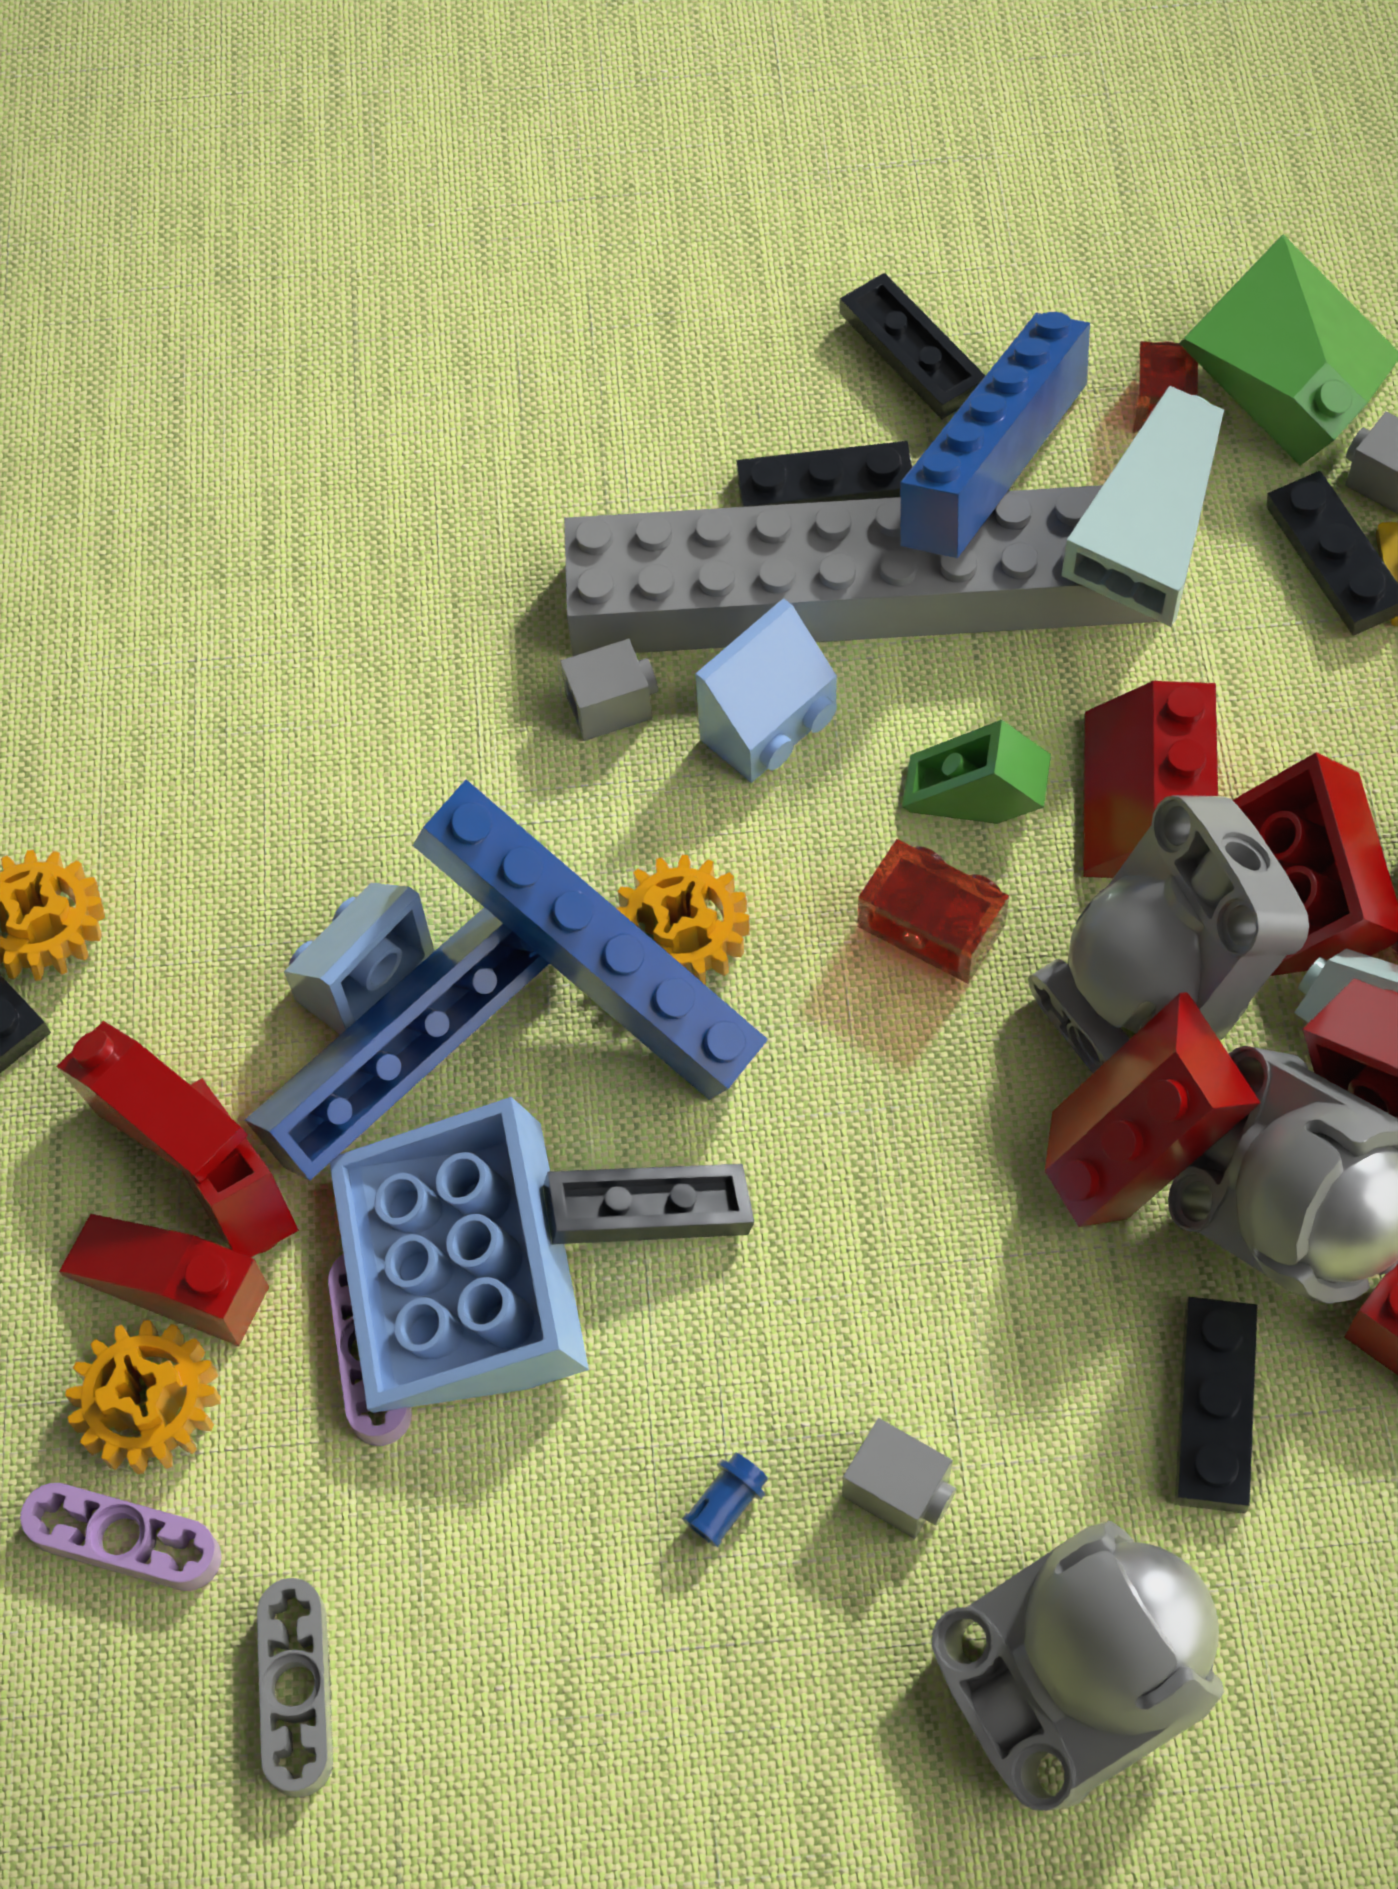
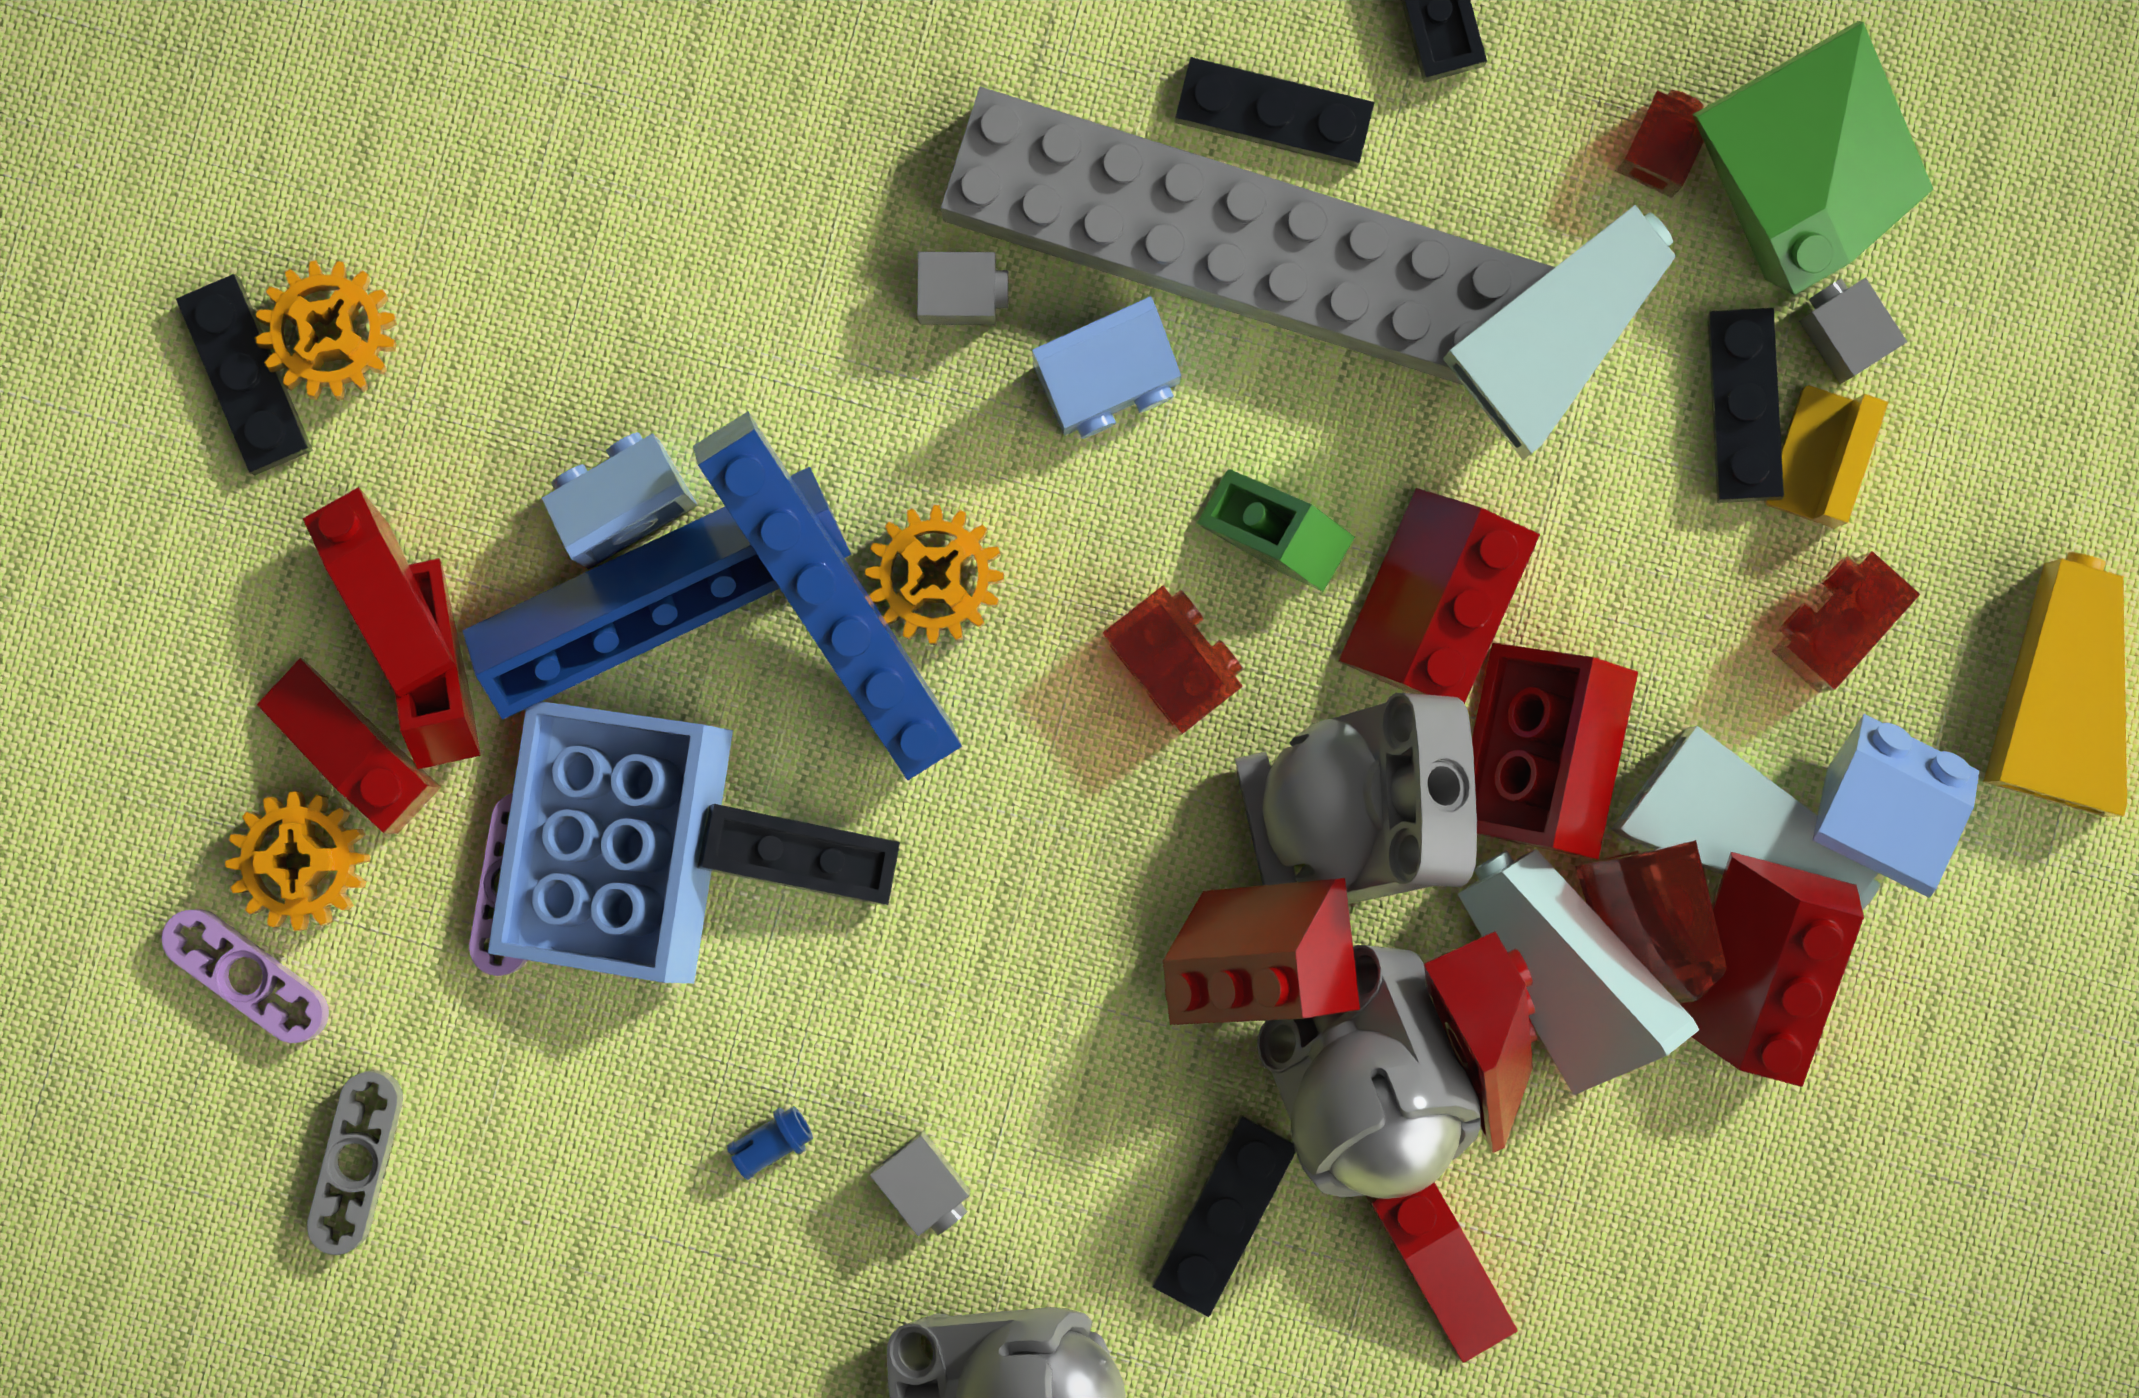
camera: 15 degrees right, 25 degrees up
blue brick [900,312,1090,559] -> none

